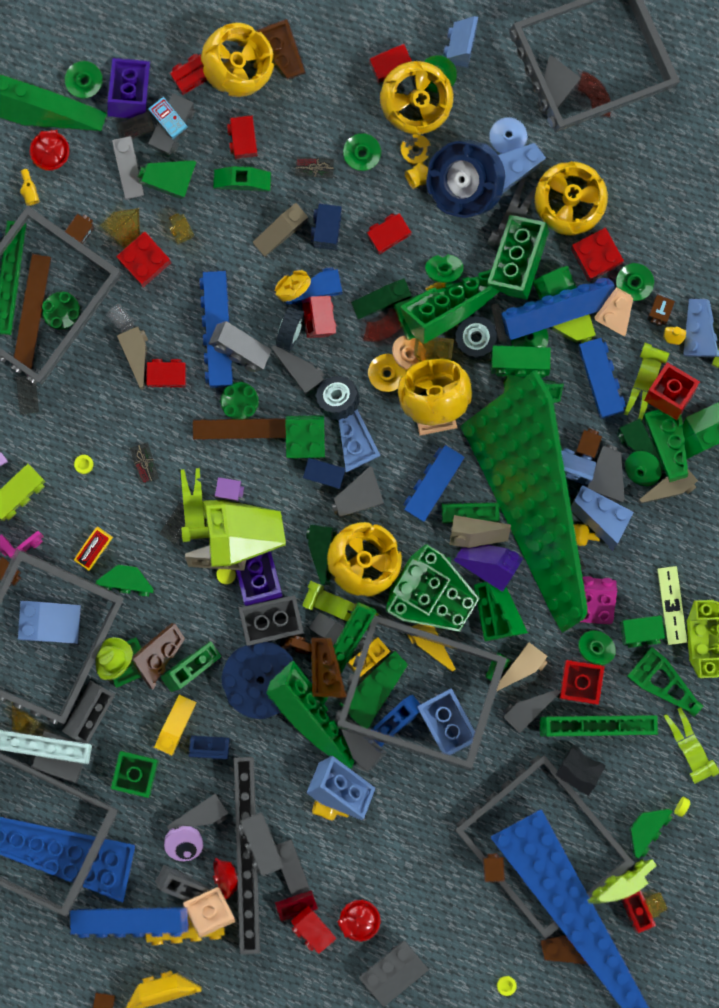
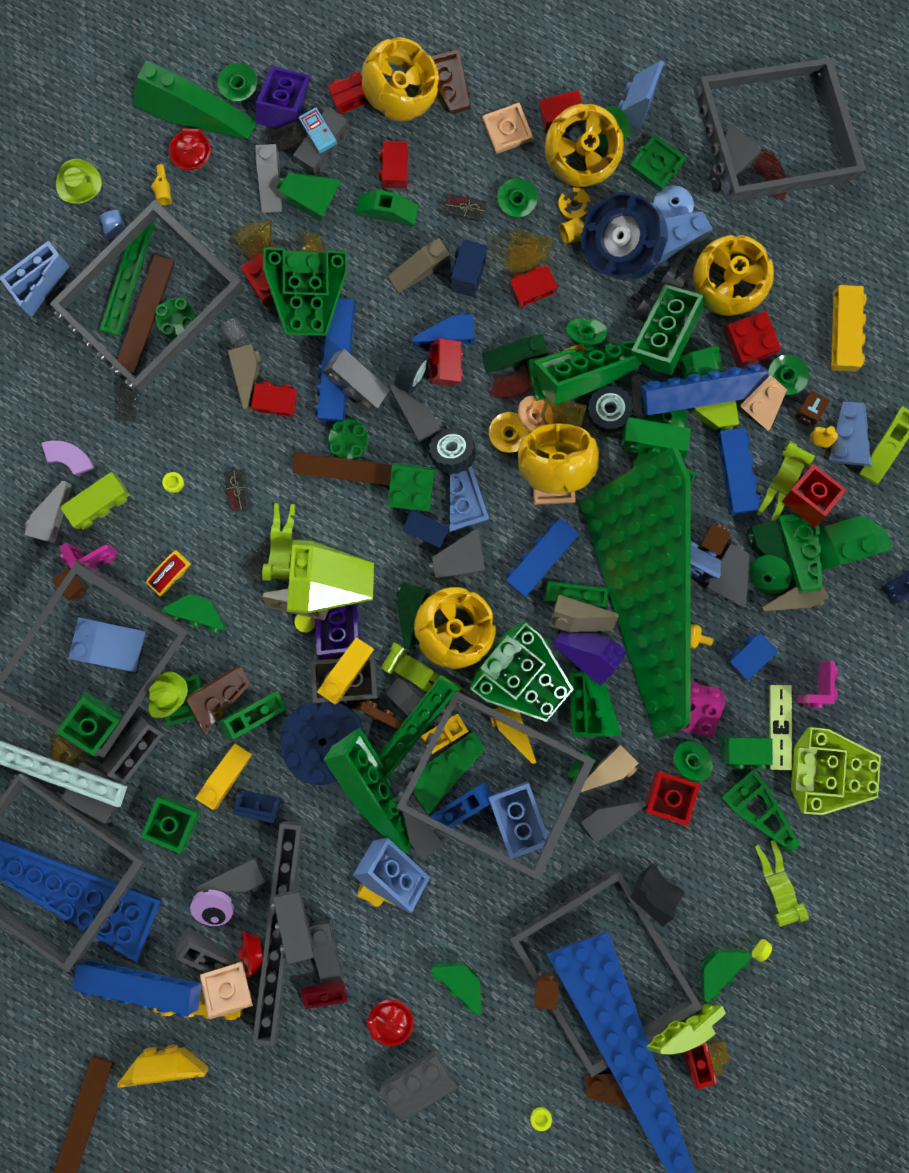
camera: 15 degrees right, 0 degrees up
reddish brown brick [65,214,95,244] -> none
medium lavender brick [215,477,244,502] -> none
yellow tile [275,270,311,302] -> none
red brick [291,905,336,954] -> none
reddish brown wing [312,638,346,698] -> none
green slope [540,715,658,737] -> none
medium blue wedge [571,485,634,551] -> none
none -> green brick [56,691,121,756]
none -> green wedge [263,247,347,336]
none -> yellow slope [317,637,374,704]
none -> green slope [431,962,481,1016]
none -> light nougat tile [482,102,534,154]
none -> clear yellow slope [504,229,553,272]
none -> green plate [629,134,687,191]
none -> blue brick [726,633,778,681]
none -> dark pink bracket [797,661,838,708]
none -> yellow brick [831,285,866,372]

